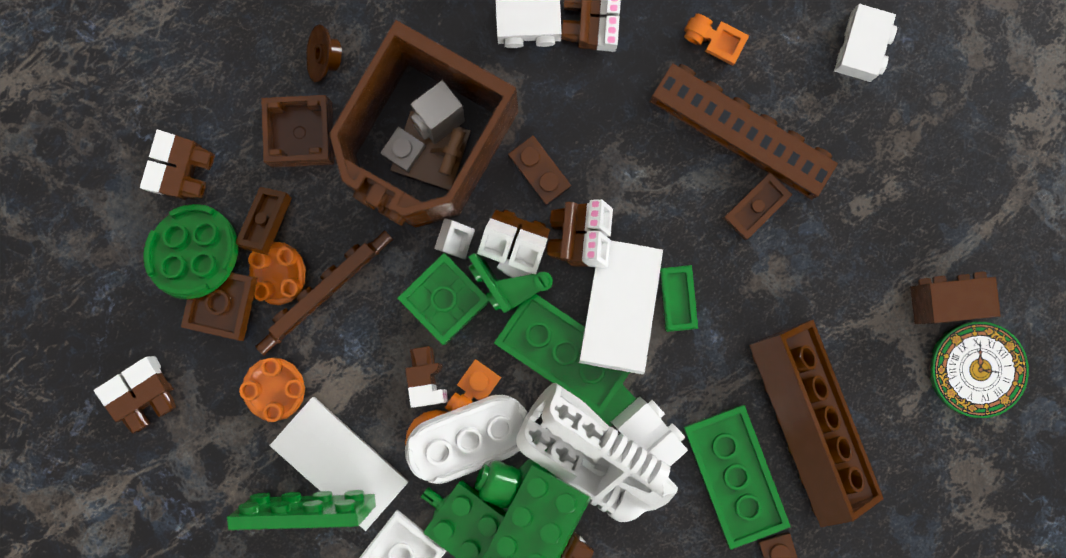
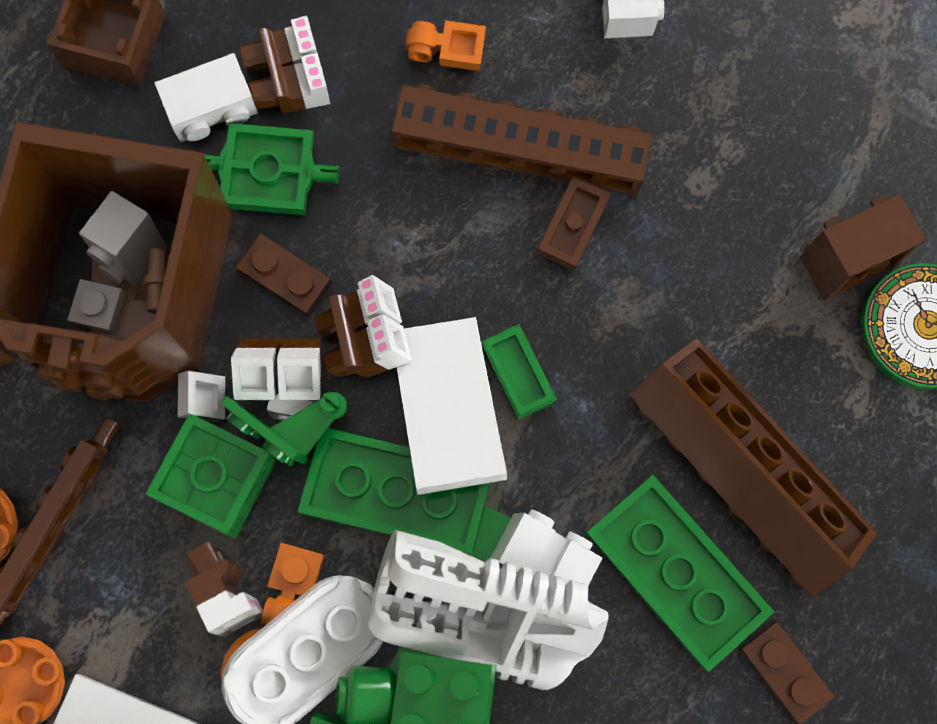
camera: 25 degrees left, 10 degrees down
none -> green plate [204,123,339,215]

